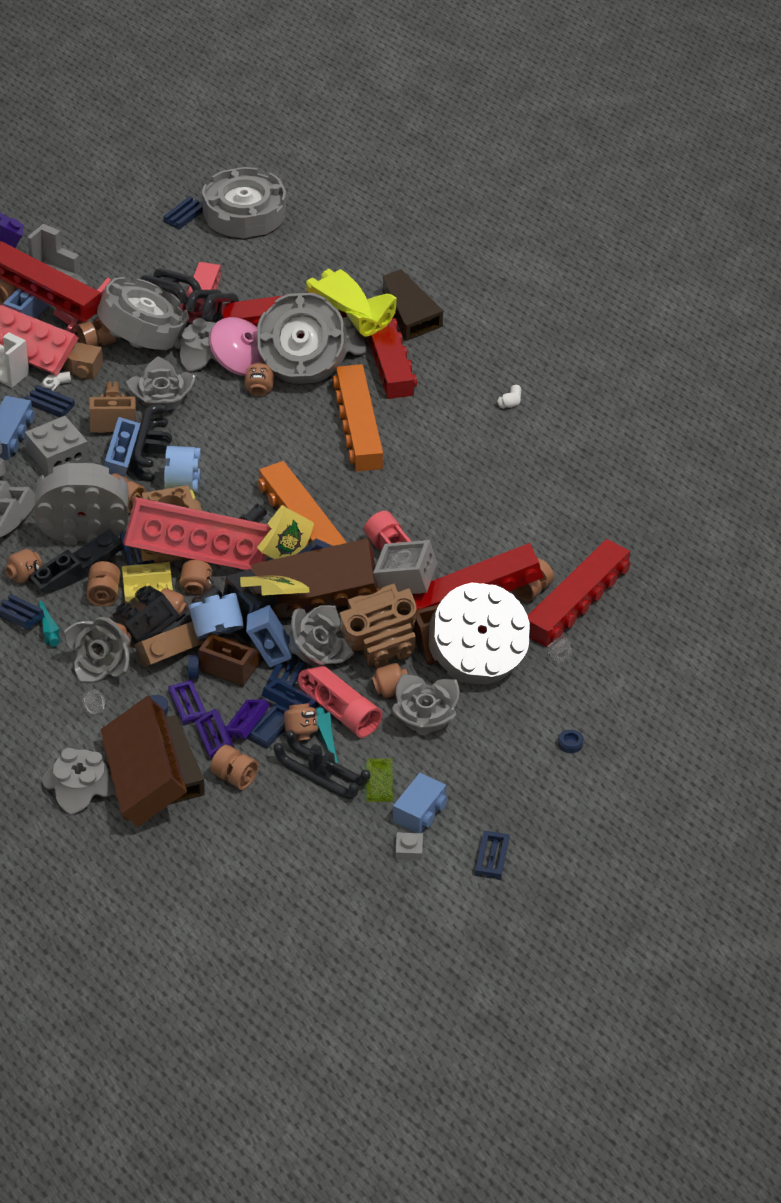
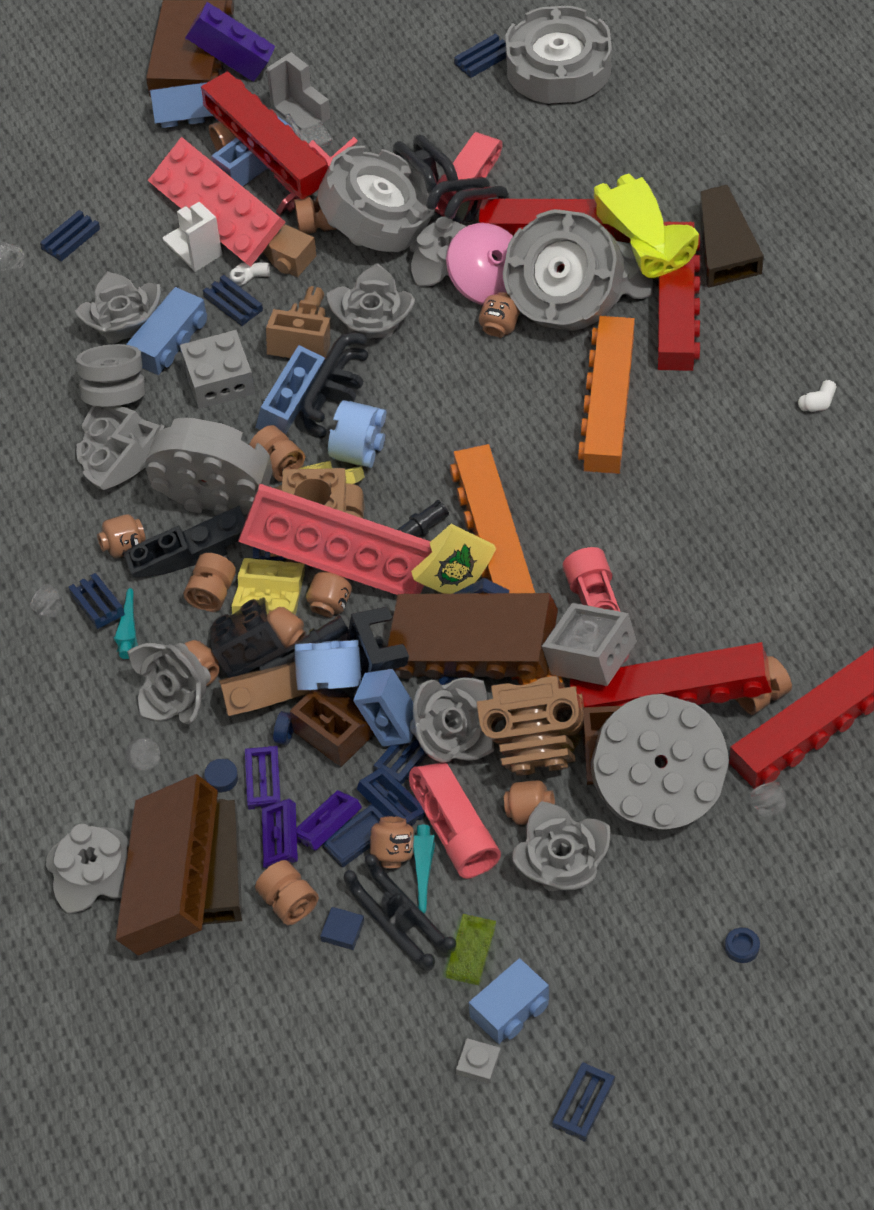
camera: 20 degrees right, 10 degrees up
light yellow slope [240,576,309,595] -> none
none -> dark blue tile [320,907,365,950]

